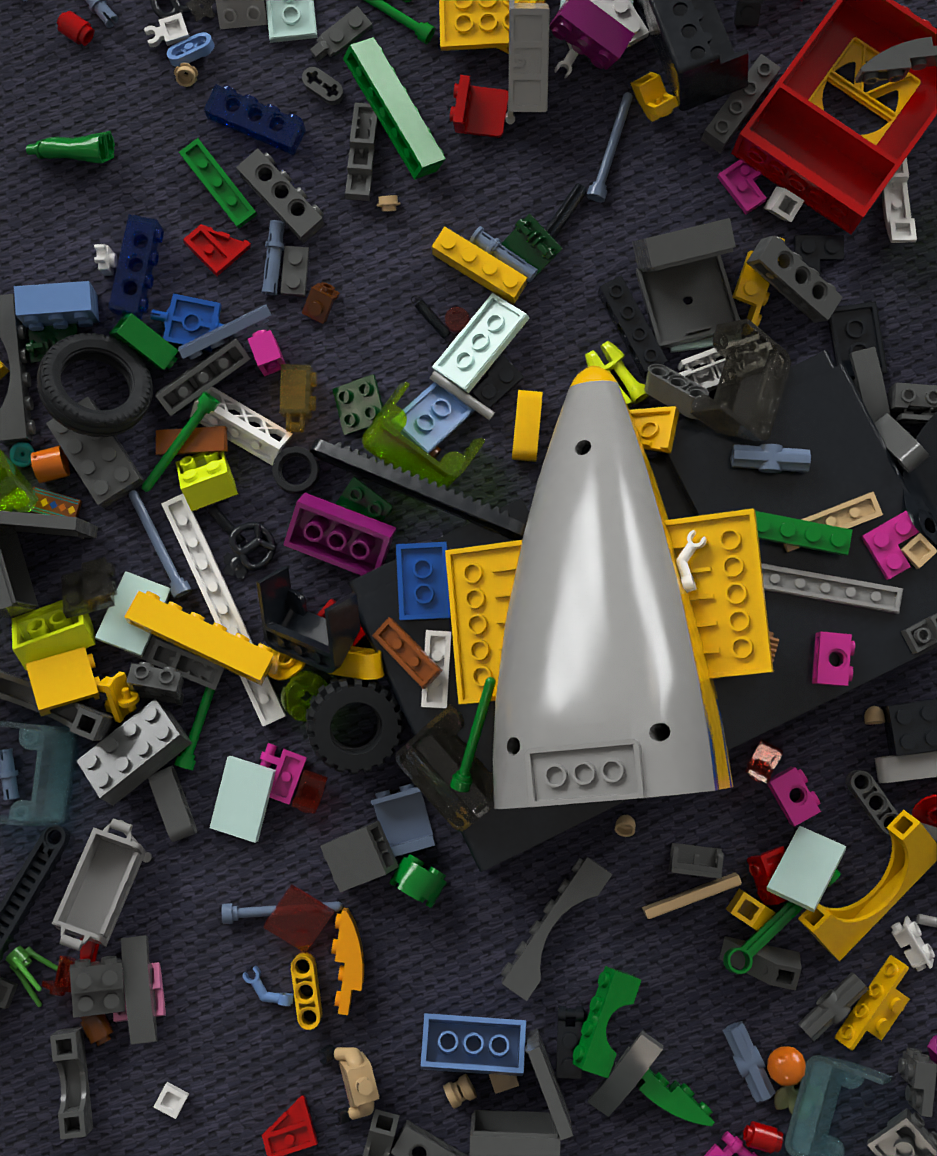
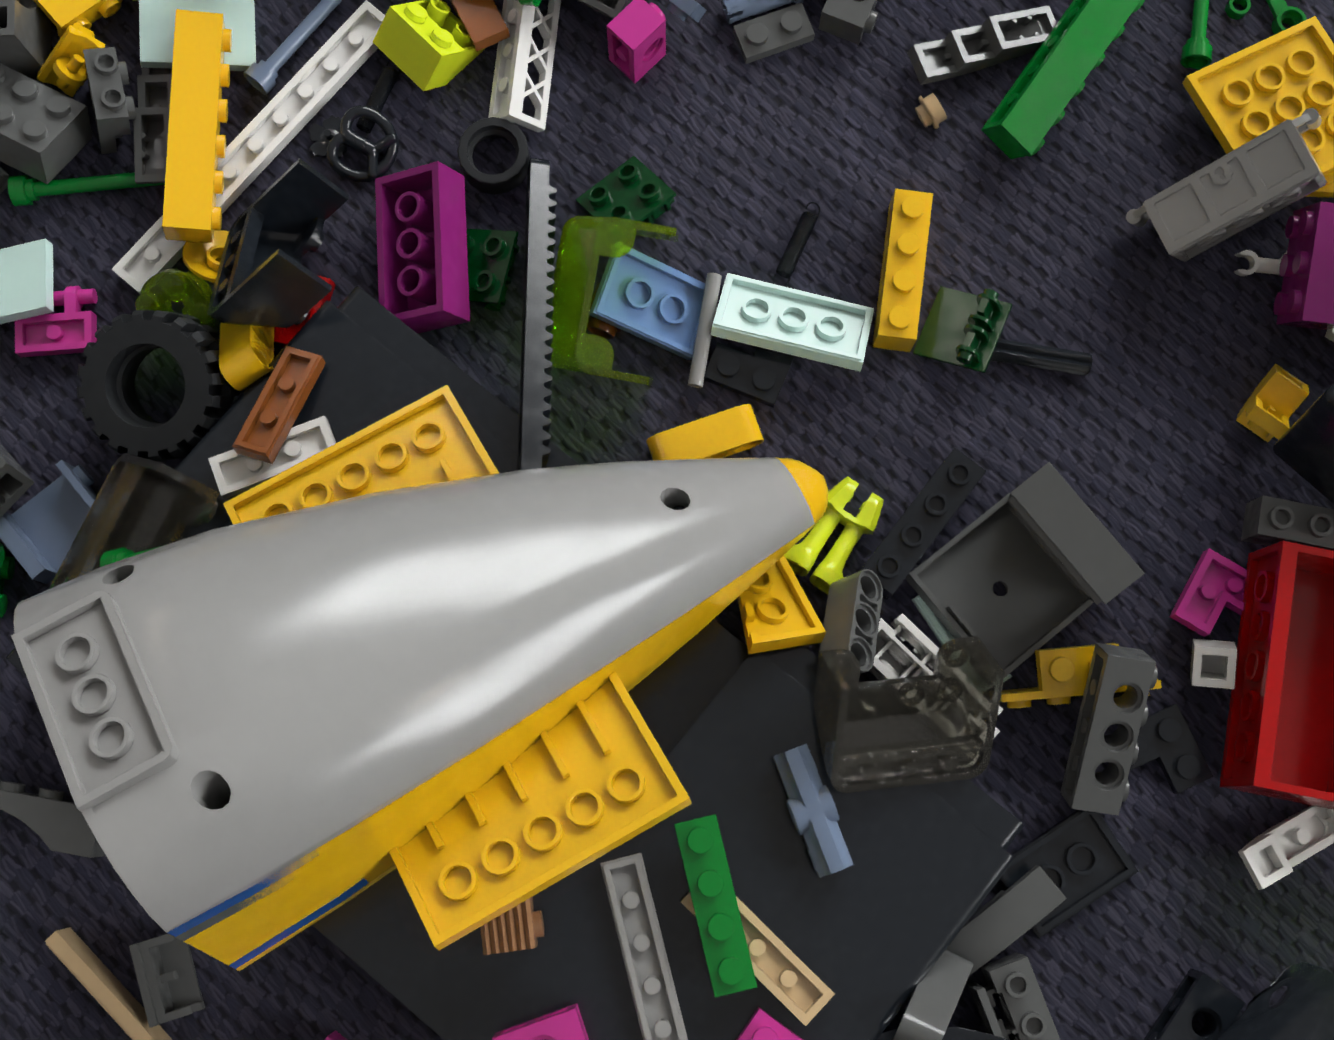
camera: 60 degrees right, 5 degrees down
clear yellow brick [280,364,317,433] -> none
clear red bracket [292,770,328,814] -> none
reddish brown bracket [302,282,340,324] -> none
blue plate [396,542,451,621] -> none
clear red tile [445,307,469,332] -> none
red bracket [450,75,508,138] -> none
sand blue pin [469,226,538,283] -> none
sand blue piece [586,92,632,203] -> none
white arm [676,530,707,593] -> none
clear red bracket [746,739,783,784] -> none

